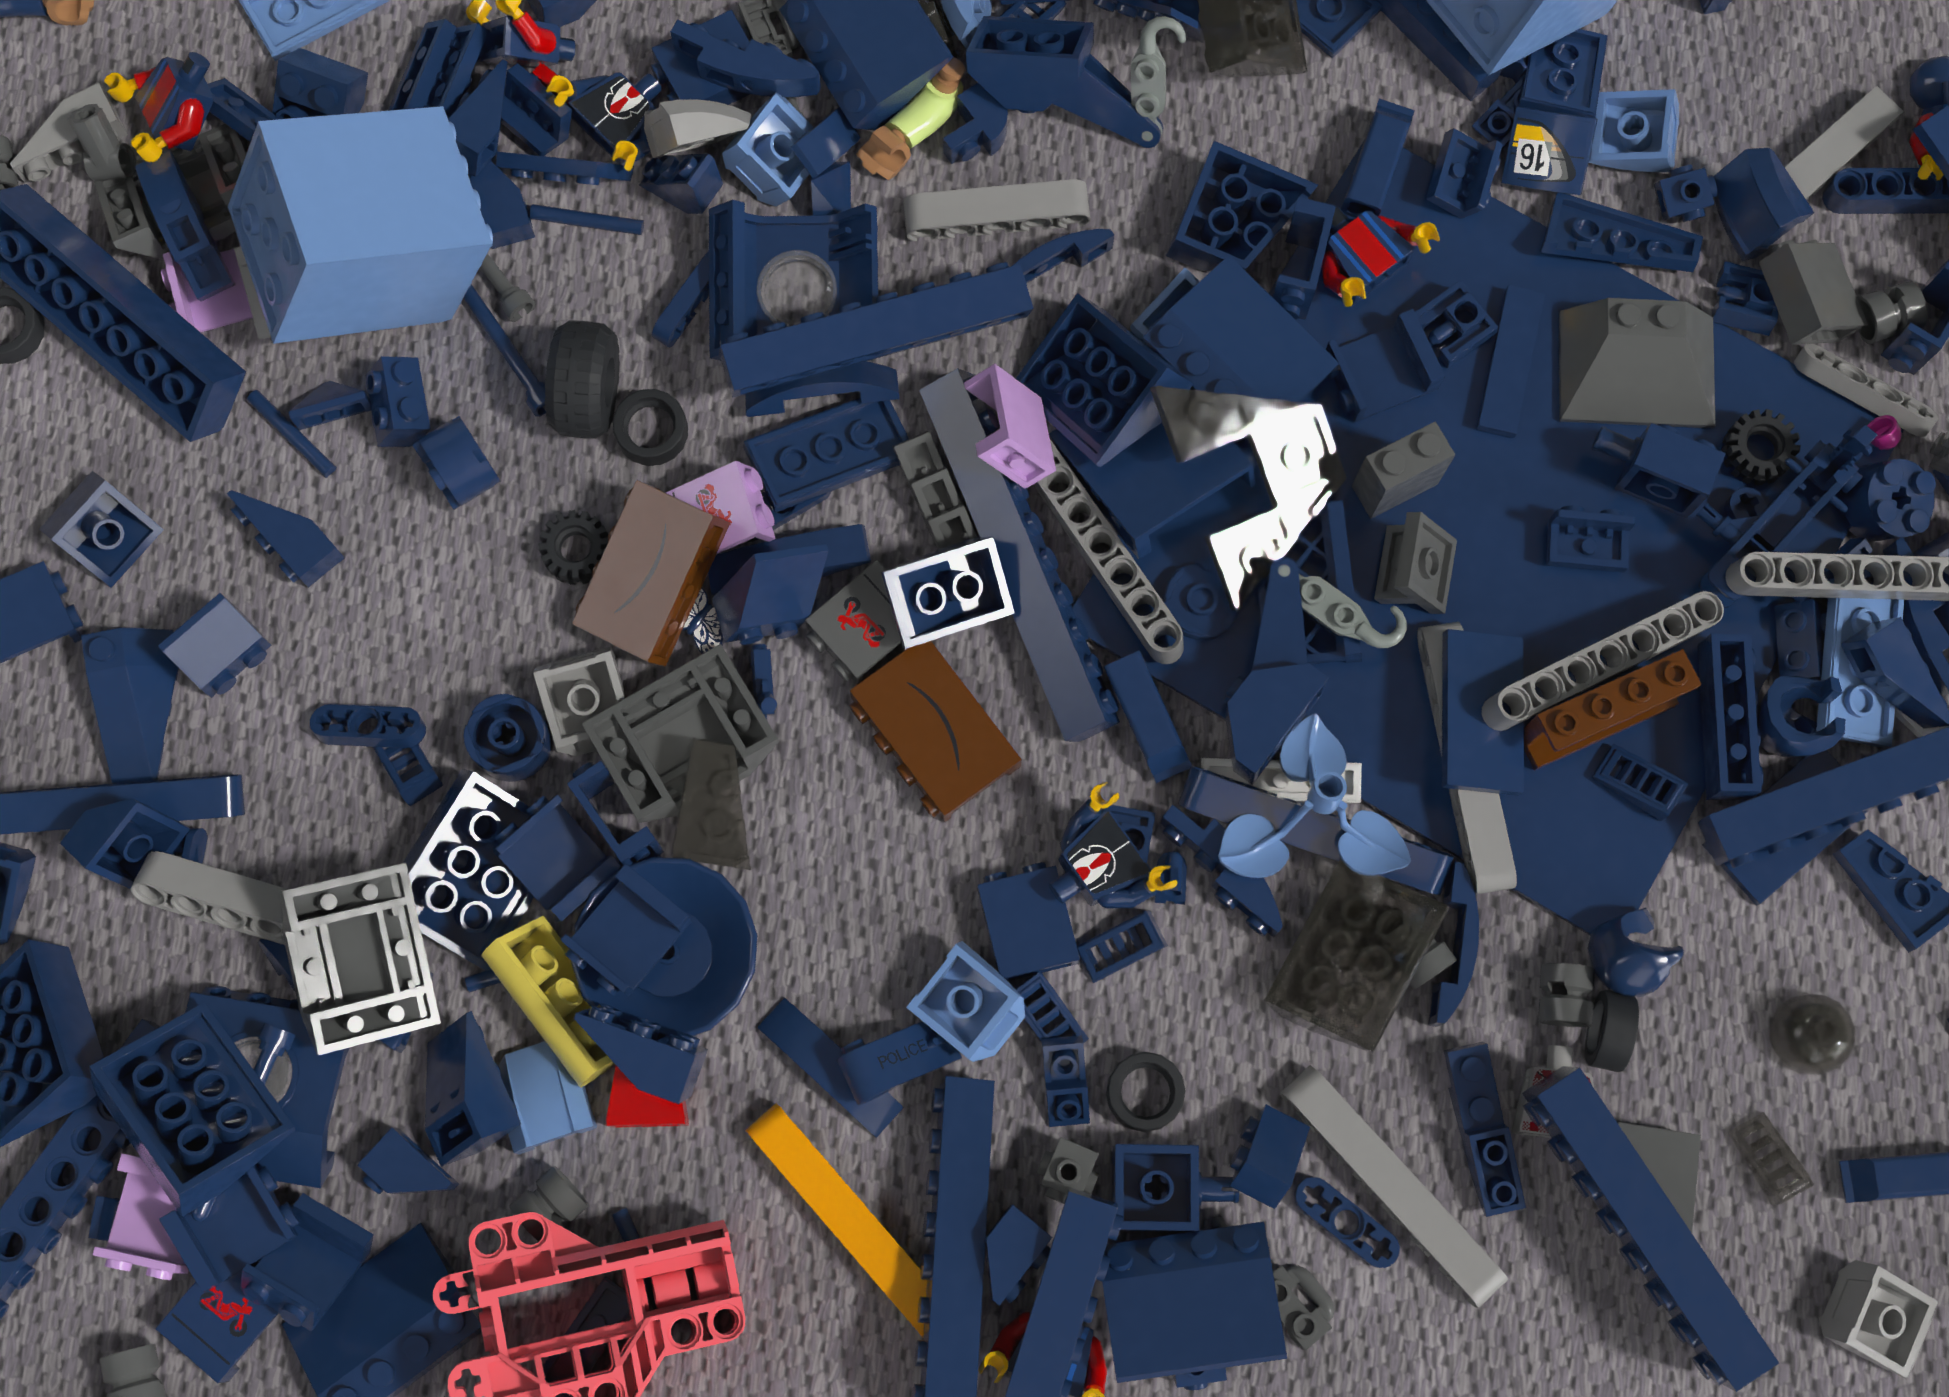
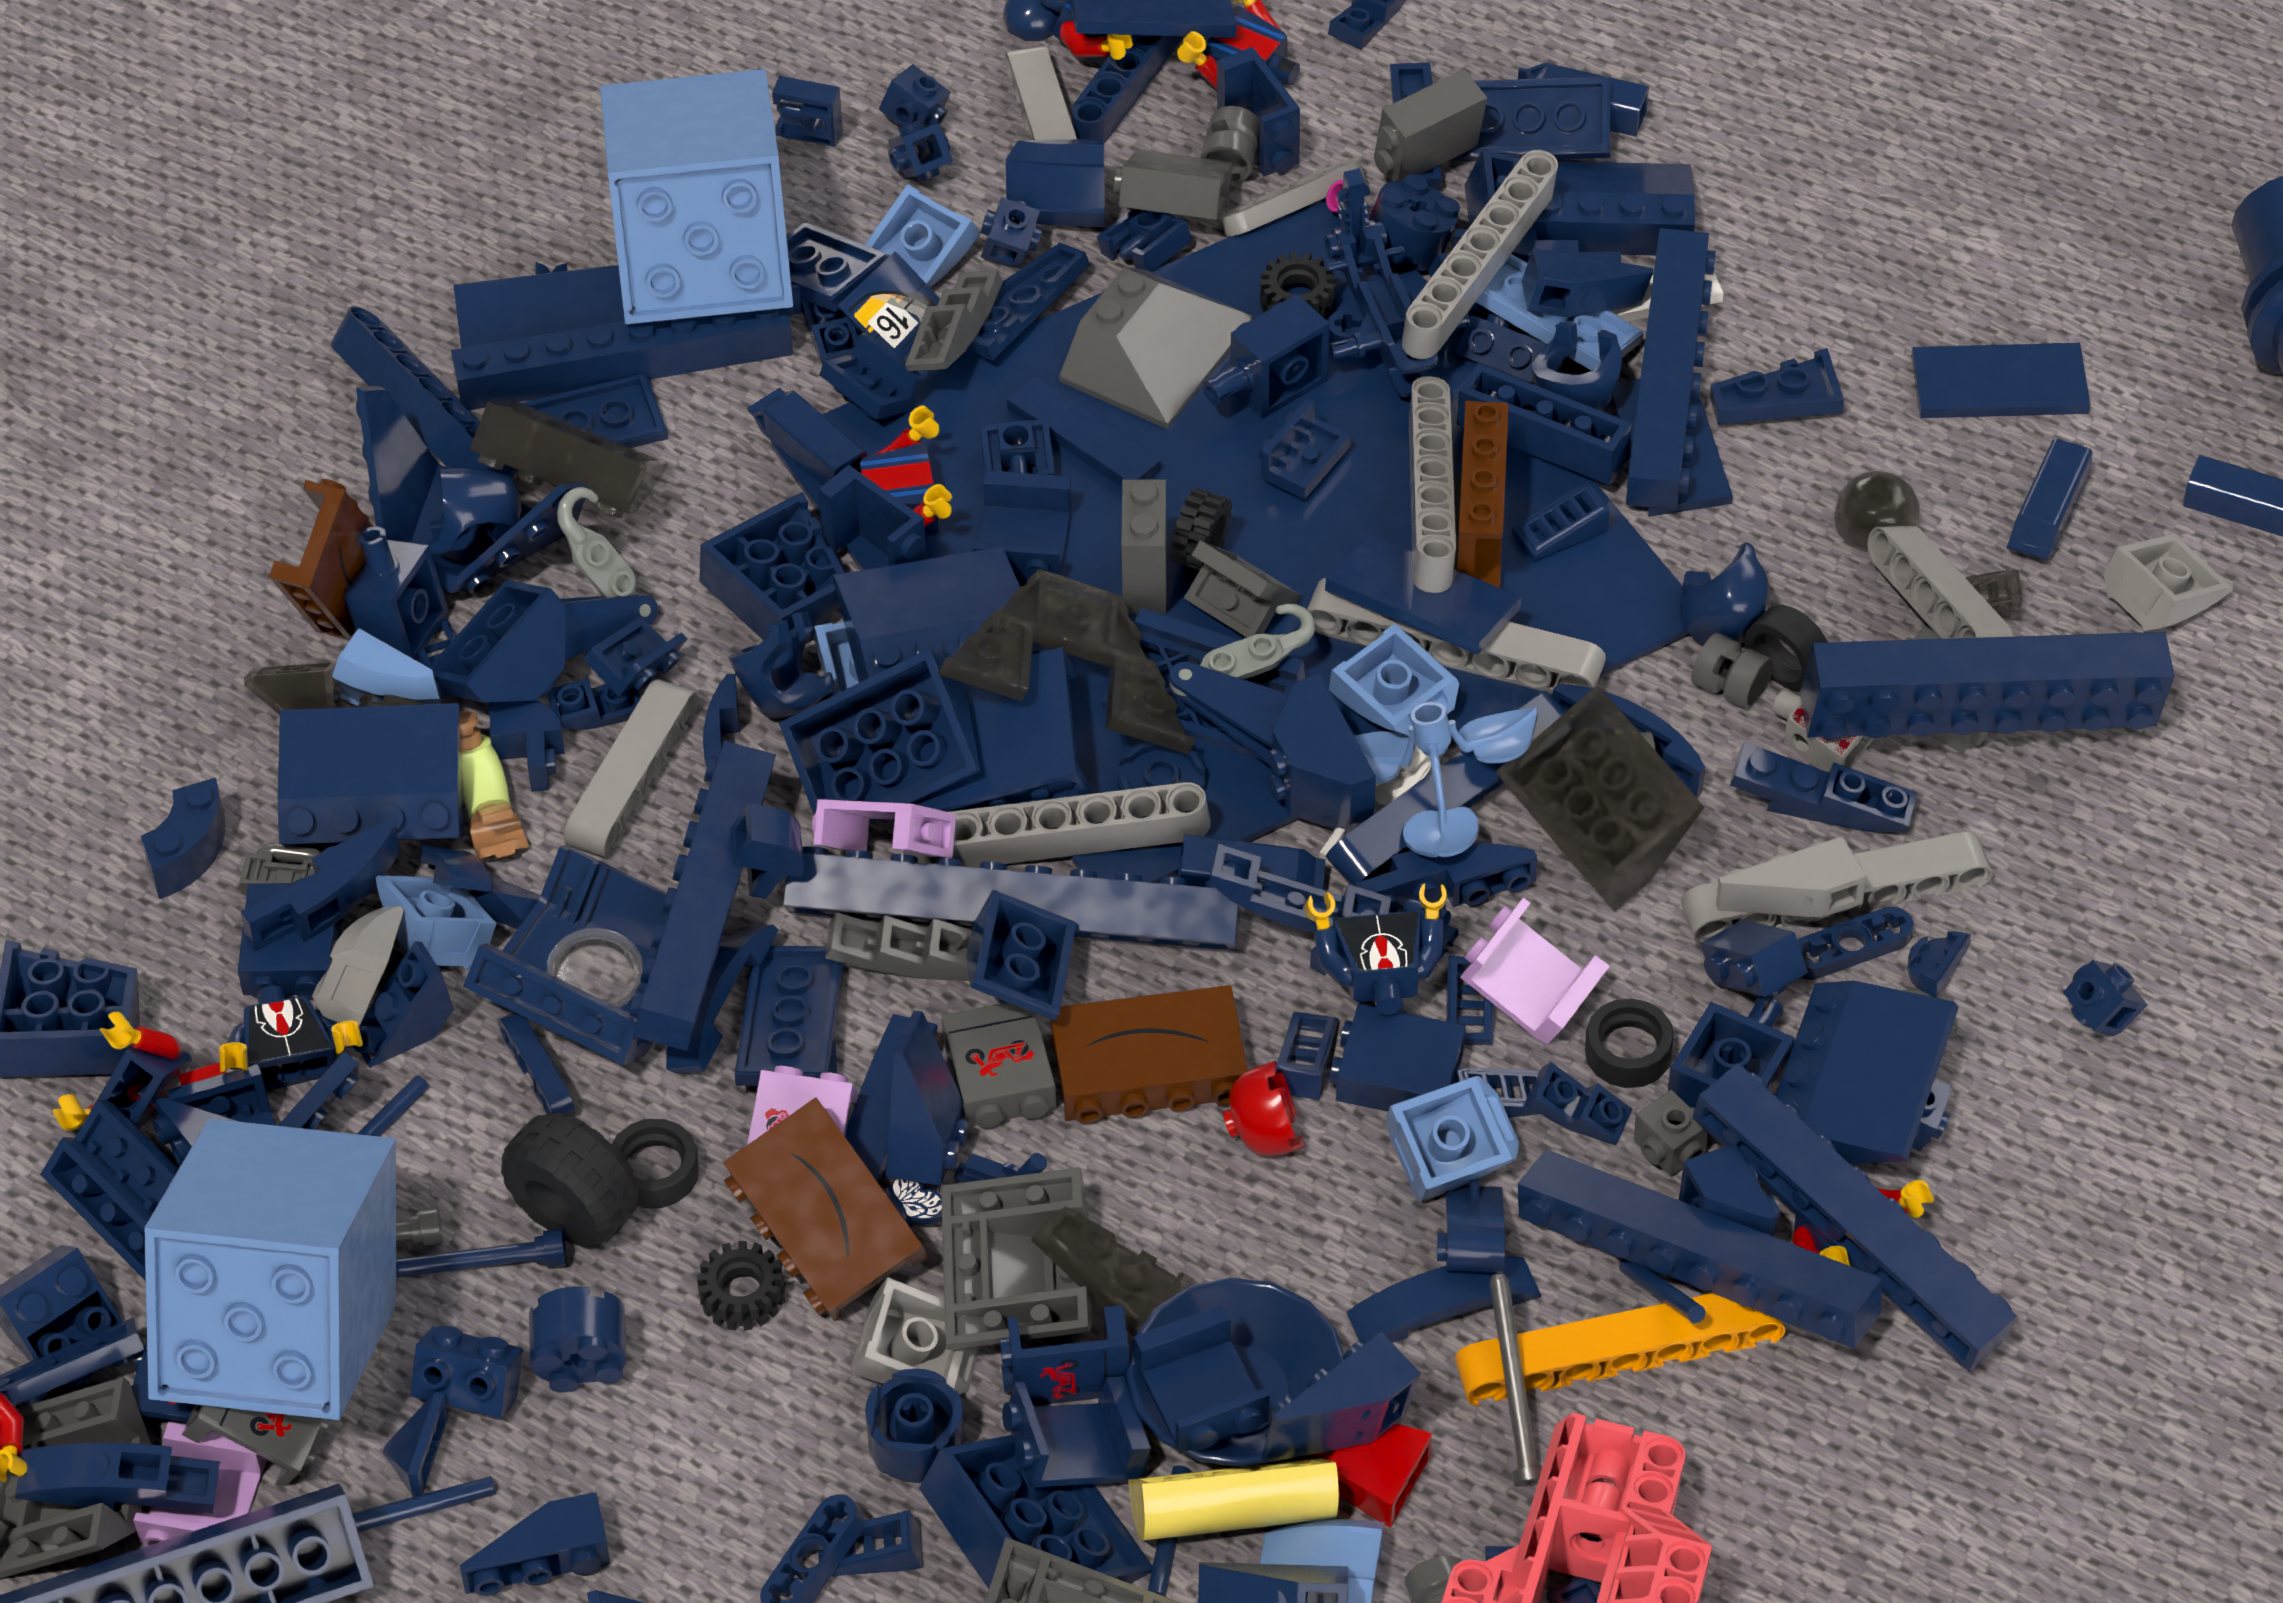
camera: 60 degrees left, 25 degrees down
none -> dark blue slope [547,678,641,729]
none -> dark blue bracket [583,616,688,697]
none -> dark blue piece [728,612,834,718]
none -> dark blue brick [730,803,804,899]
none -> dark blue brick [878,64,951,127]
none -> dark blue brick [888,120,953,182]
none -> dark grey slope [905,270,1003,371]
none -> black tyre [1170,488,1232,571]
none -> dark blue slope [1209,844,1391,932]
none -> red cylinder [1223,1061,1305,1156]
none -> dark blue slope [1276,1012,1338,1100]
none -> medium blue slope [1329,623,1459,735]
none -> lavender panel [1460,897,1609,1044]
none -> flat silver bar [1489,1274,1542,1486]
none -> dark blue bar [1619,1258,1706,1323]
none -> light grey slope [1716,836,1867,918]
none -> light grey beam [1867,526,2013,639]
none -> dark blue tile [1907,931,1971,997]

